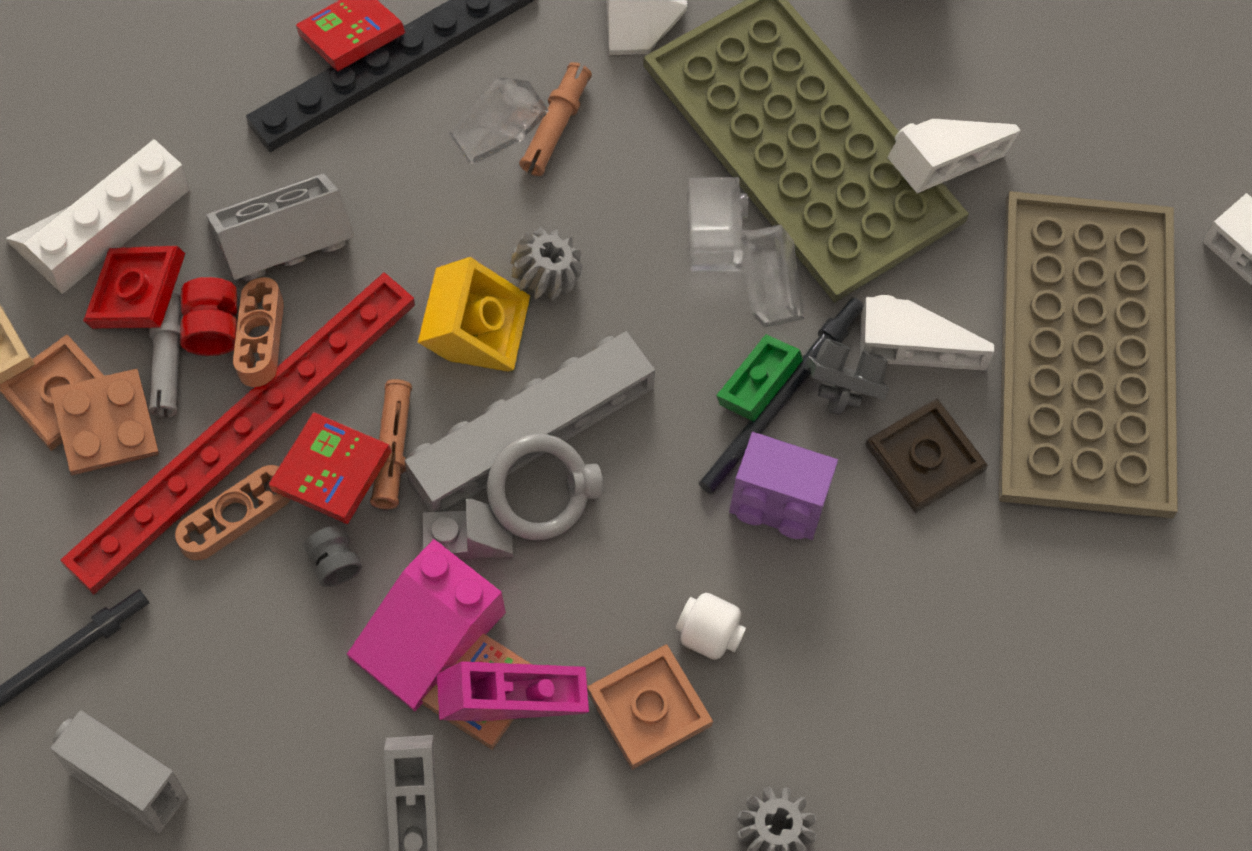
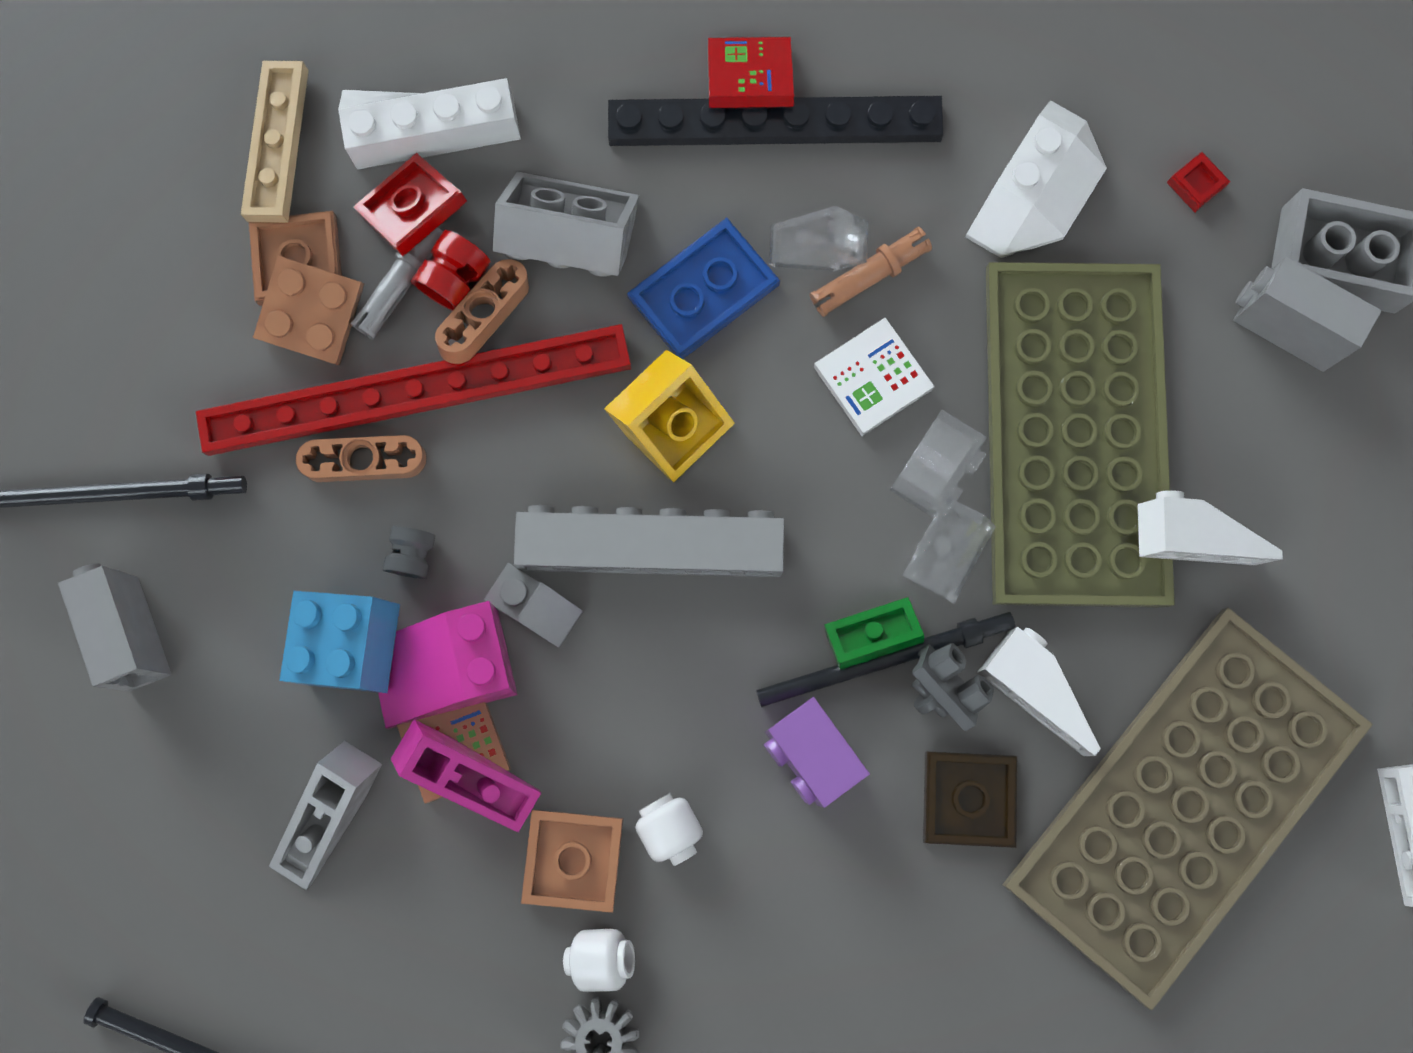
camera: 40 degrees right, 15 degrees up
red tile [268,412,392,525] -> none
nougat pin [370,379,413,509] -> none
light grey piece [487,434,603,540] -> none
light grey gear [510,227,583,301] -> none
none -> dark azure brick [279,591,400,693]
none -> white head [563,929,635,992]
none -> blue tile [627,217,780,359]
none -> white tile [814,318,935,436]

